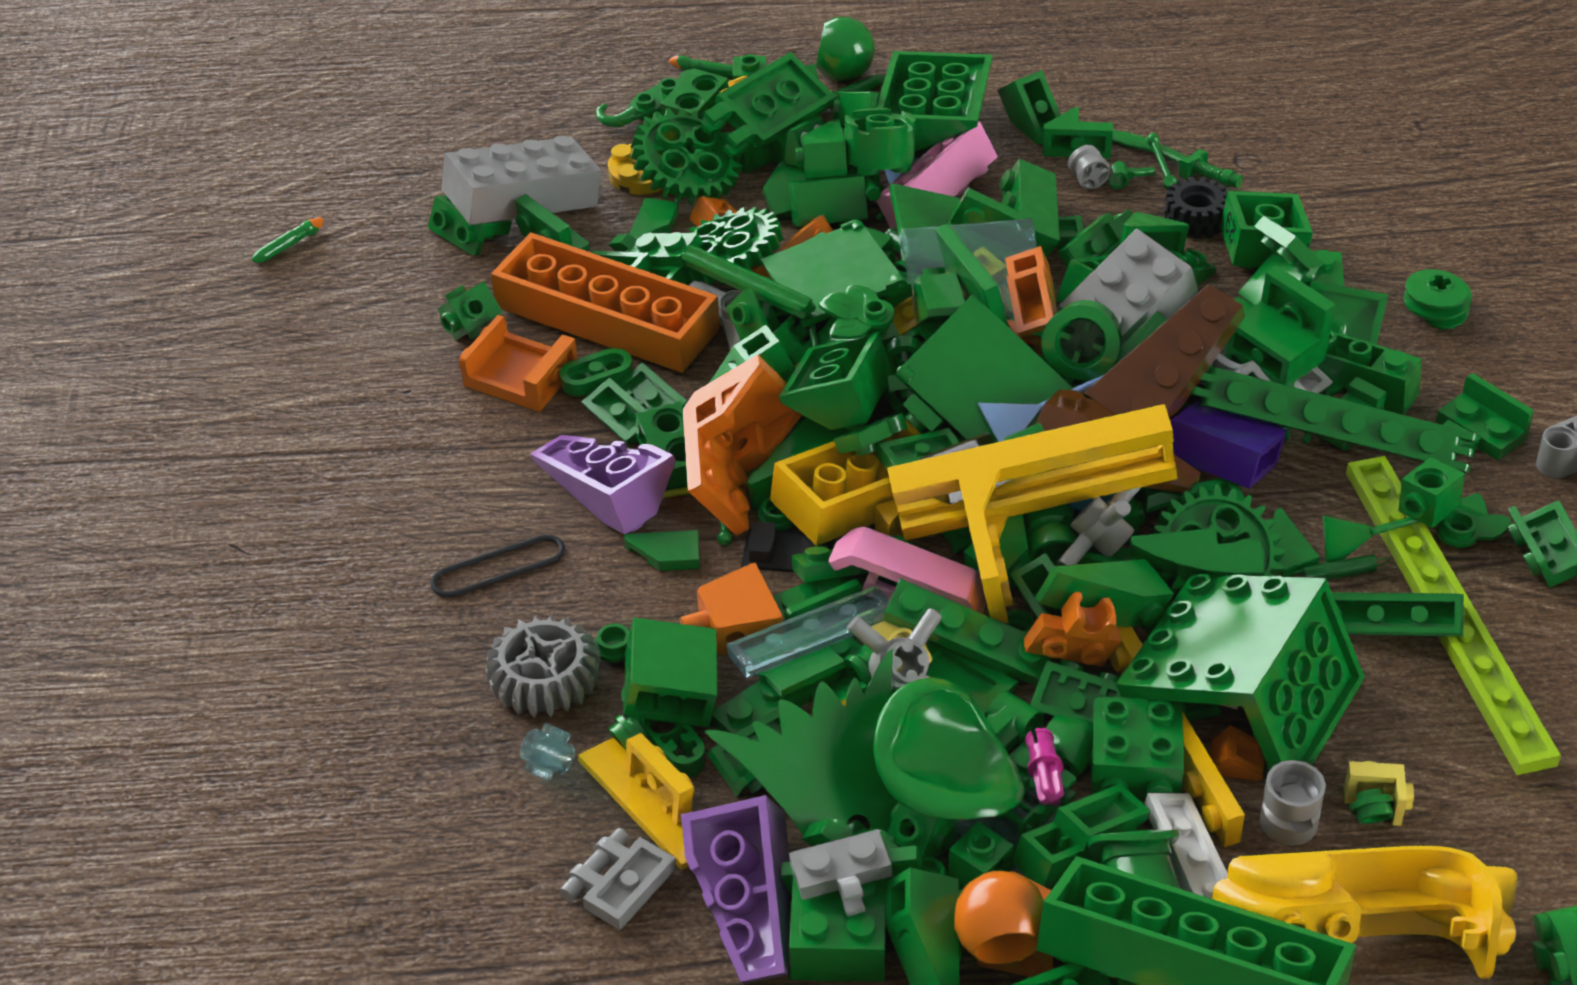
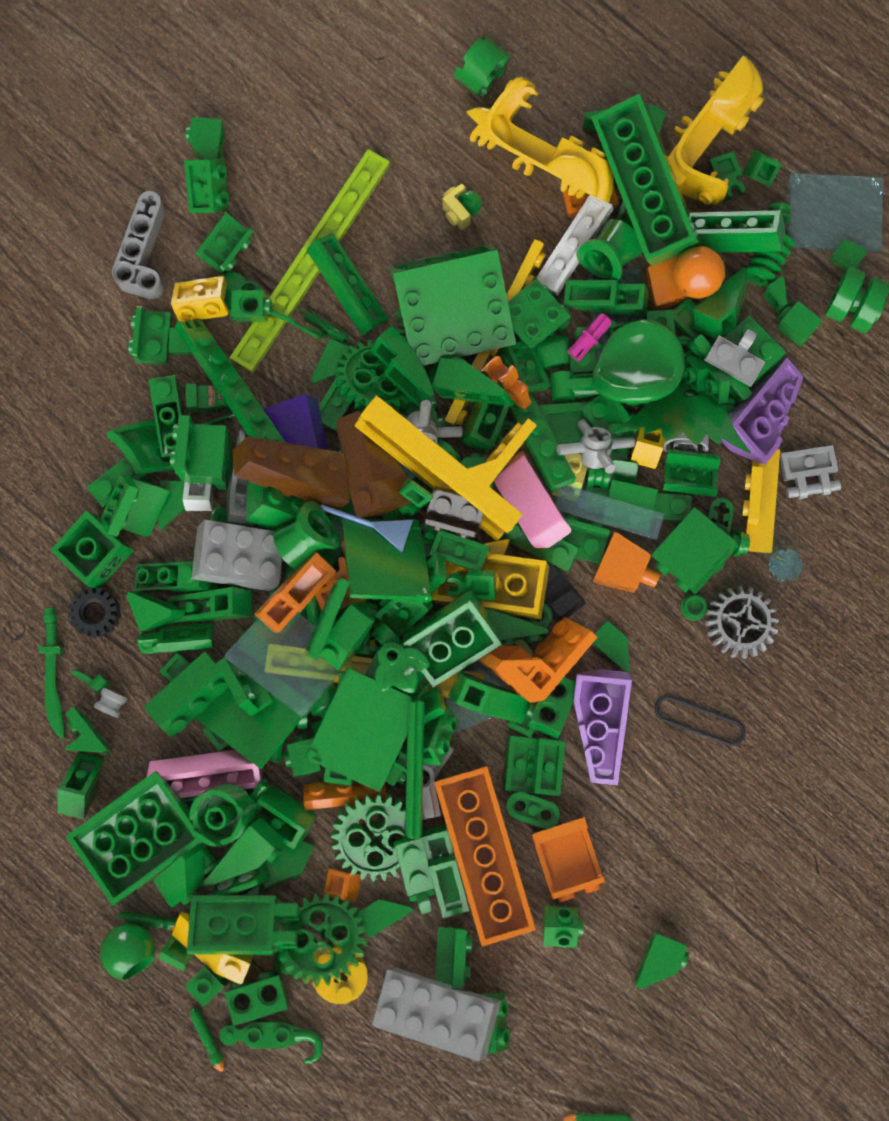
camera: 135 degrees left, 35 degrees up
green hinge [1146,133,1177,190] -> none
light grey wheel [1259,760,1326,846] -> none
green piece [1403,269,1472,330] -> none
none -> yellow bracket [171,276,228,322]
none -> green slope [633,932,689,989]

